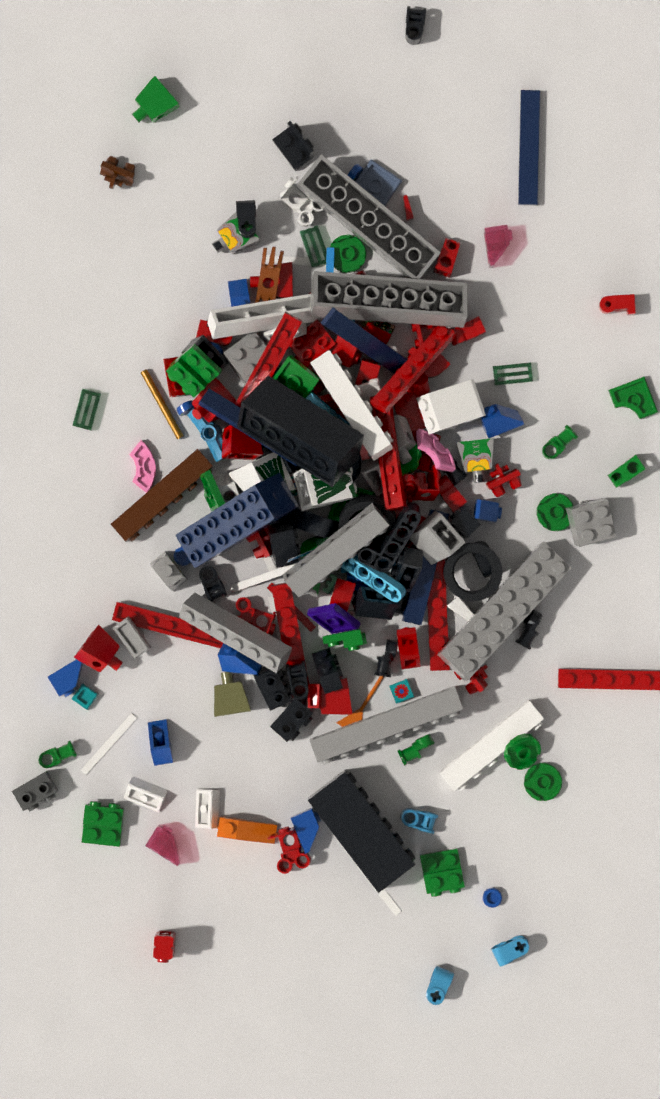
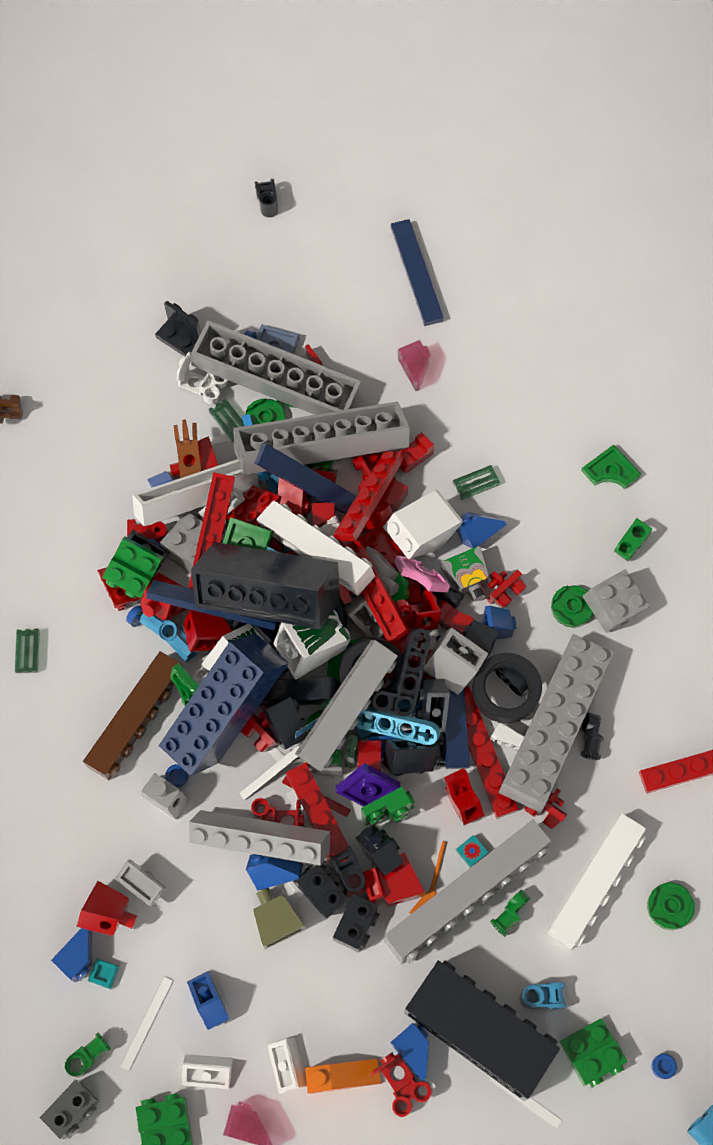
camera: 15 degrees left, 20 degrees down
red plate [112,602,223,649] -> none
bright pink tile [129,440,156,493] -> none
green torso [132,76,180,123] -> none
pearl gold bar [141,369,184,440] -> none
black piece [199,565,228,602] -> none
torso [212,212,260,254] -> none
black piece [236,200,256,238] -> none
black connector [374,639,397,677] -> none
red leg [433,238,460,278] -> none
green tile [504,734,541,770] -> none
green connector [542,425,578,460] -> none
red leg [599,294,636,316] -> none

